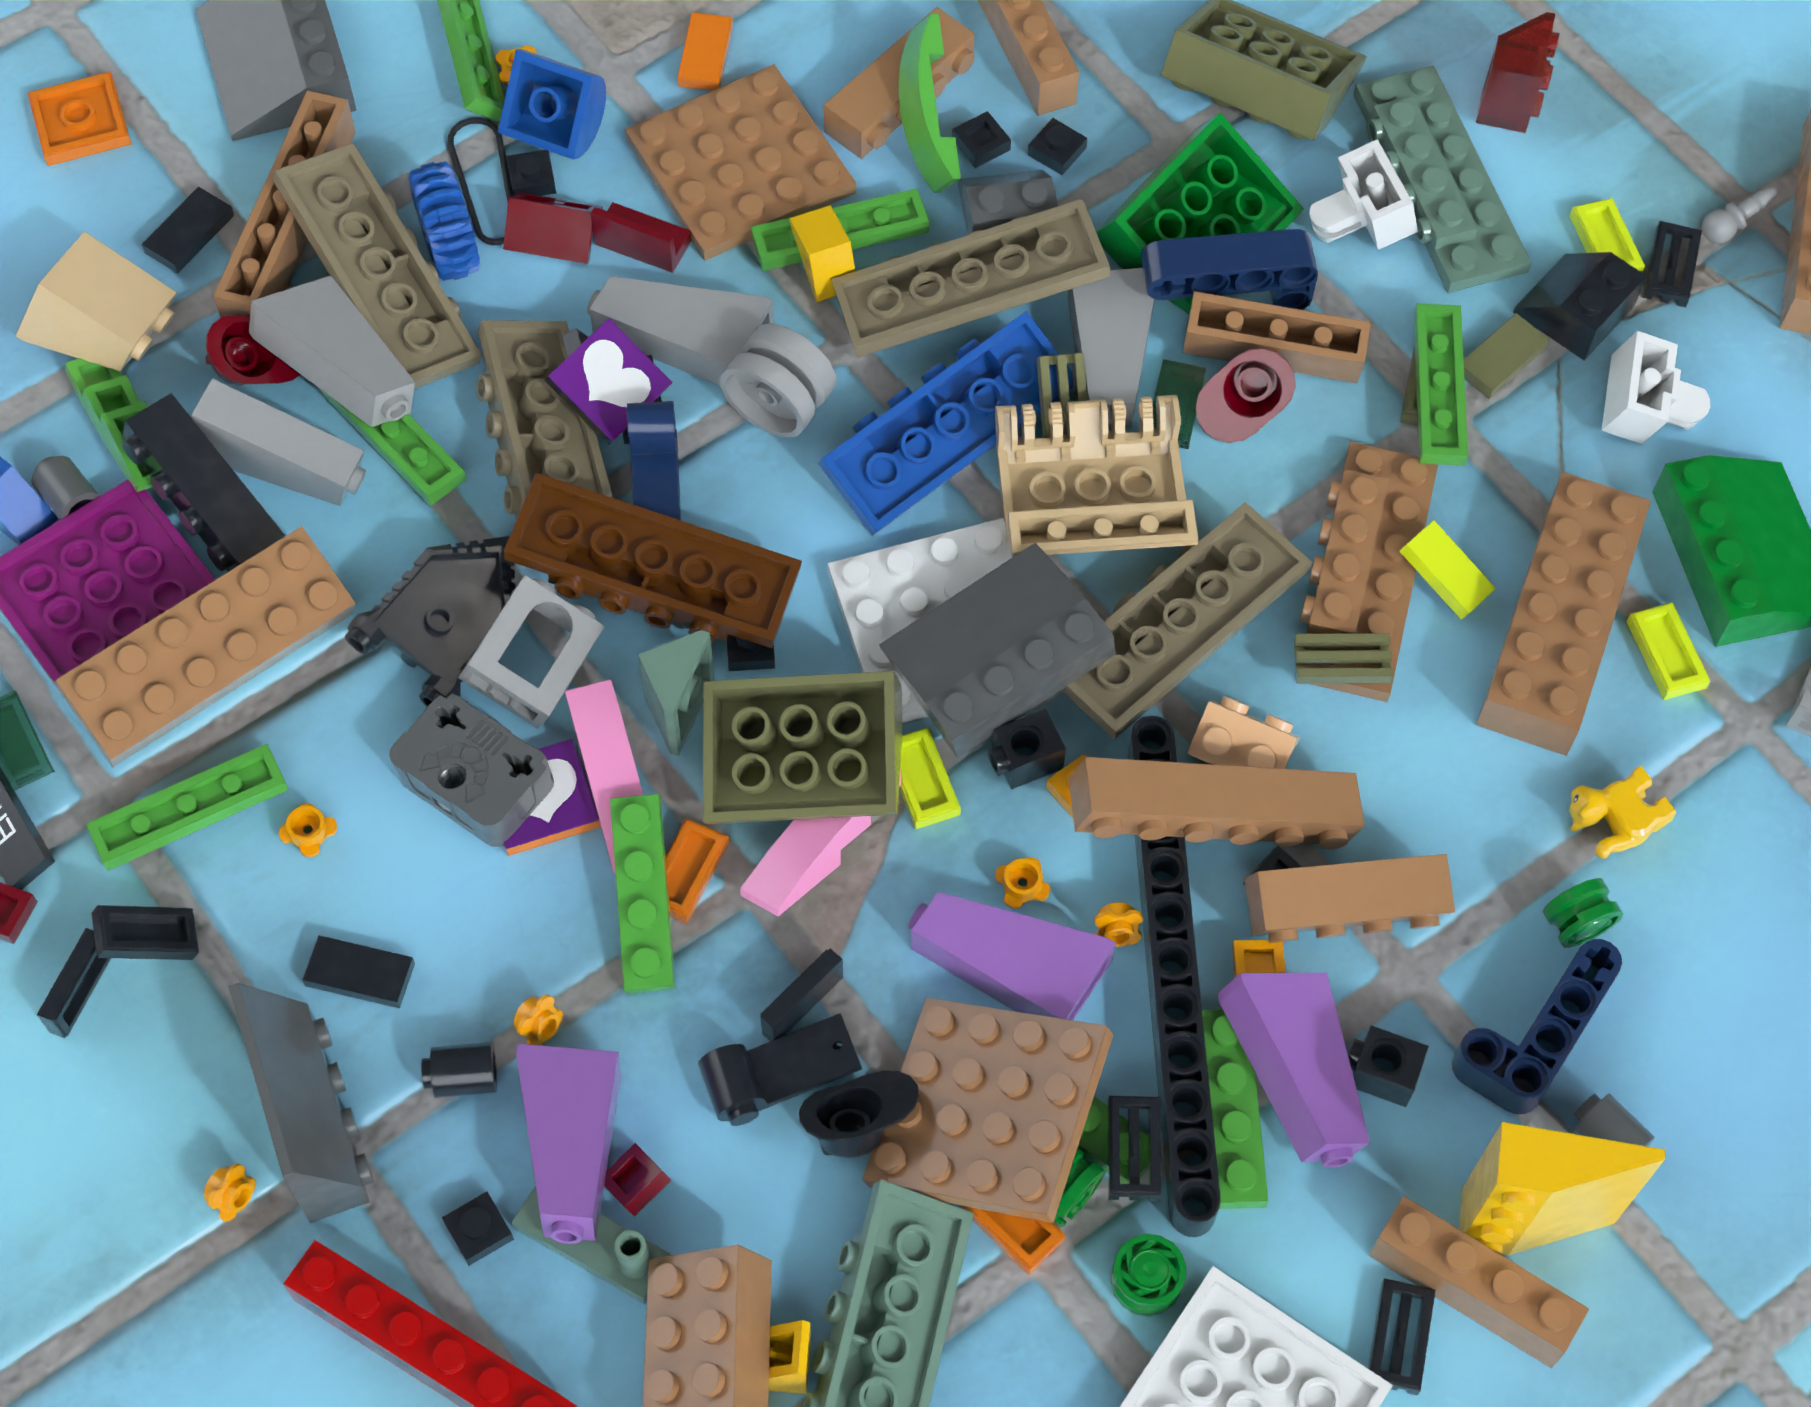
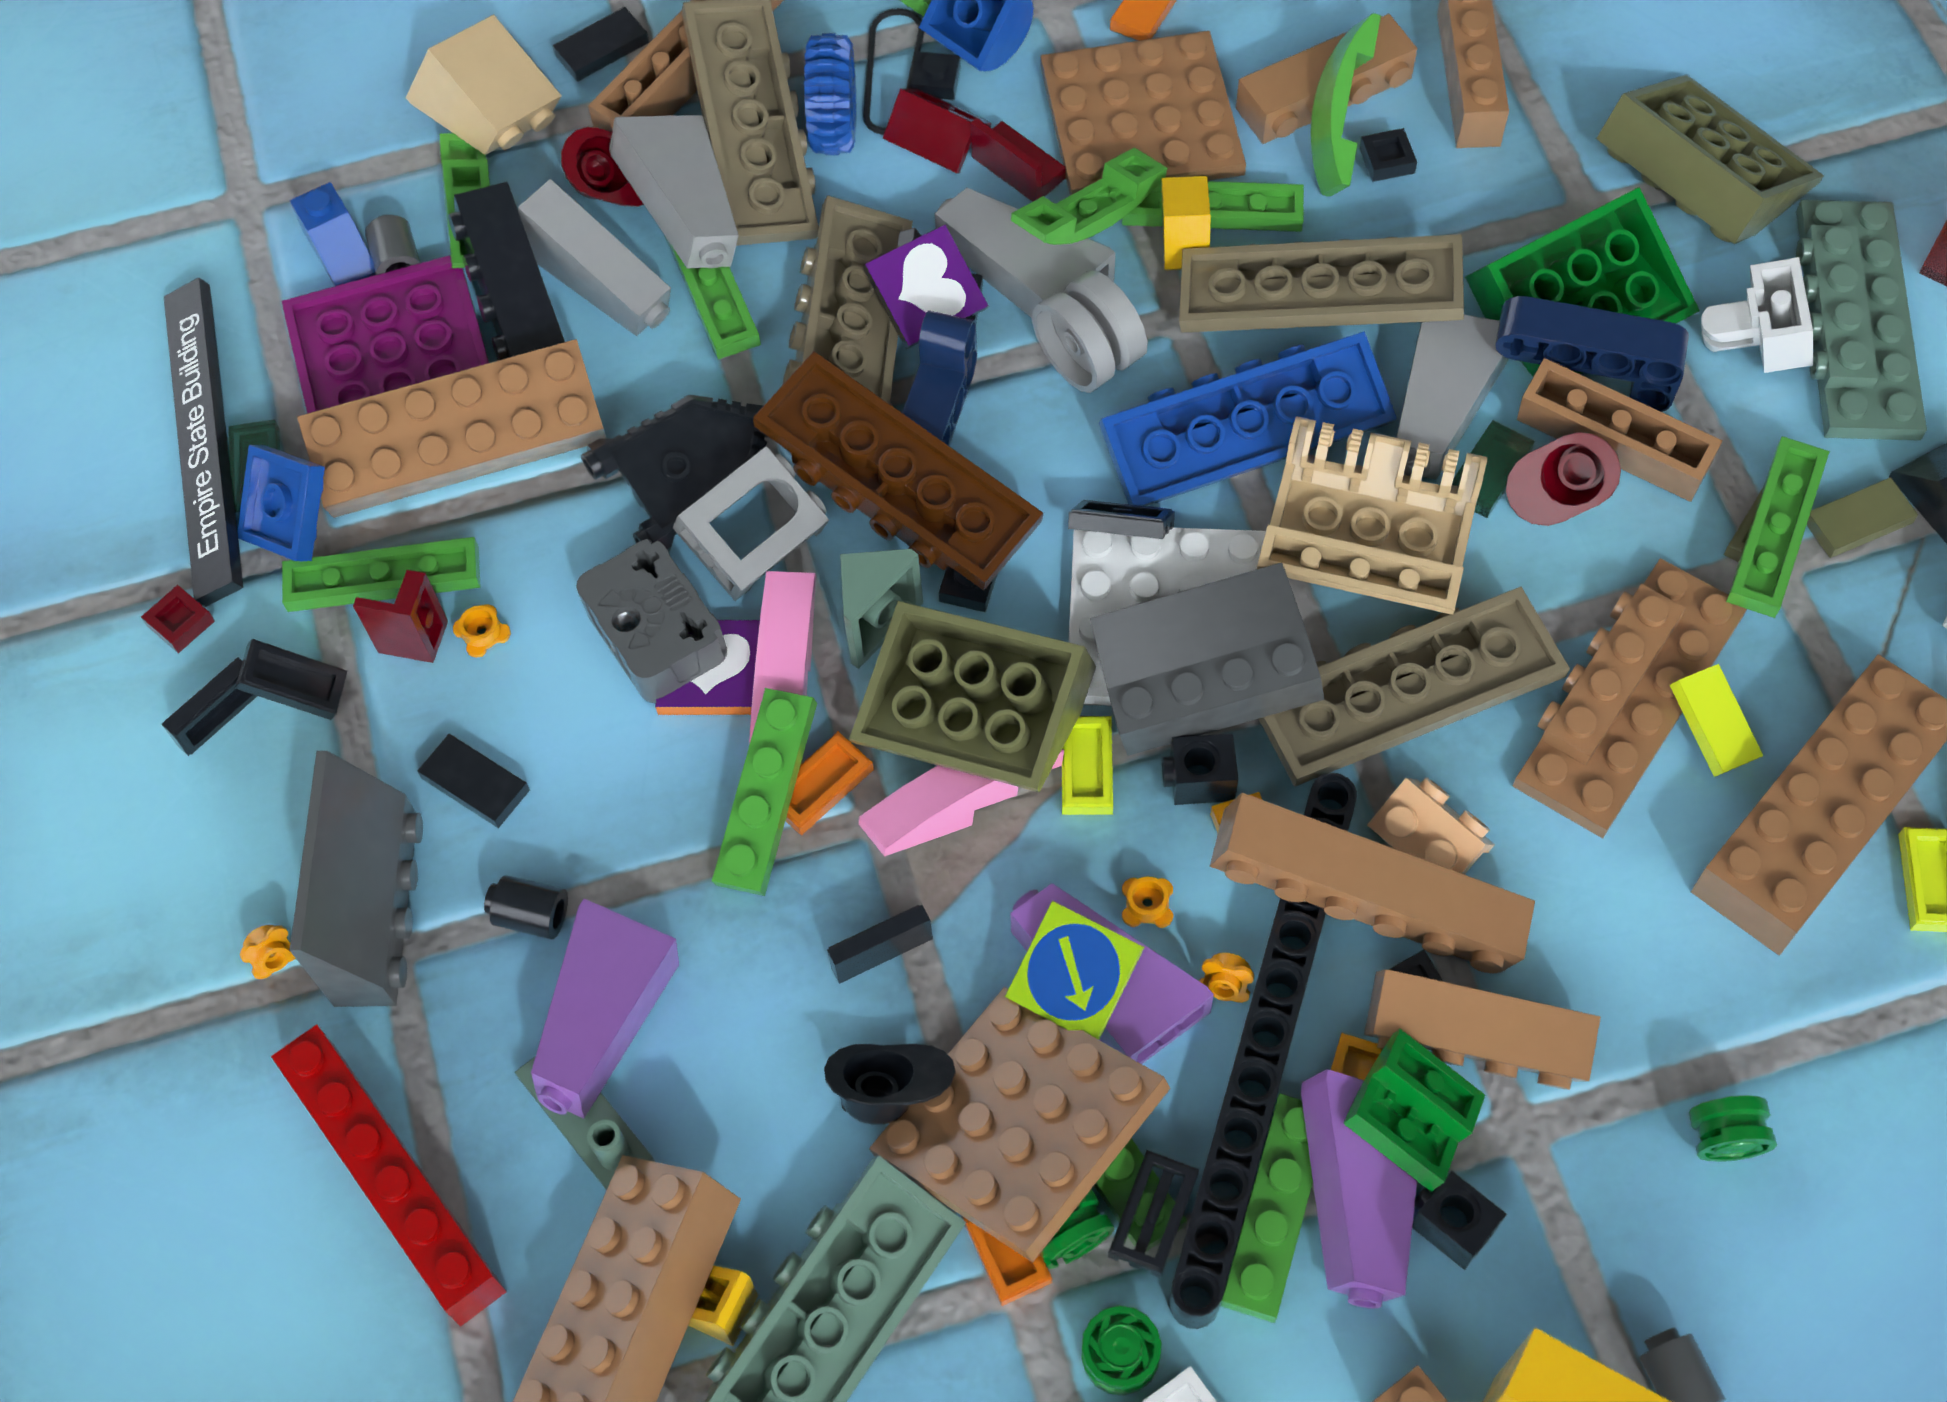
camera: 25 degrees right, 0 degrees up
black plate [442,1191,514,1266] -> none
light orange plate [513,994,563,1045] -> none
dark red plate [604,1143,671,1217] -> none
black door [698,1013,862,1126] -> none
dark grey slope [958,170,1058,235] -> none
black plate [1028,118,1087,175] -> none
olive tile [1036,353,1087,438] -> none
olive tile [1294,633,1393,684] -> none
dark blue beam [1452,939,1622,1114] -> none
yellow animal [1569,766,1676,859] -> none
none -> blue plate [237,445,325,561]
none -> dark red panel [353,570,448,663]
none -> piece [1005,901,1145,1040]
none -> bright green slope [1011,147,1168,245]
none -> tile [1068,500,1175,539]
none -> green slope [1343,1029,1486,1191]

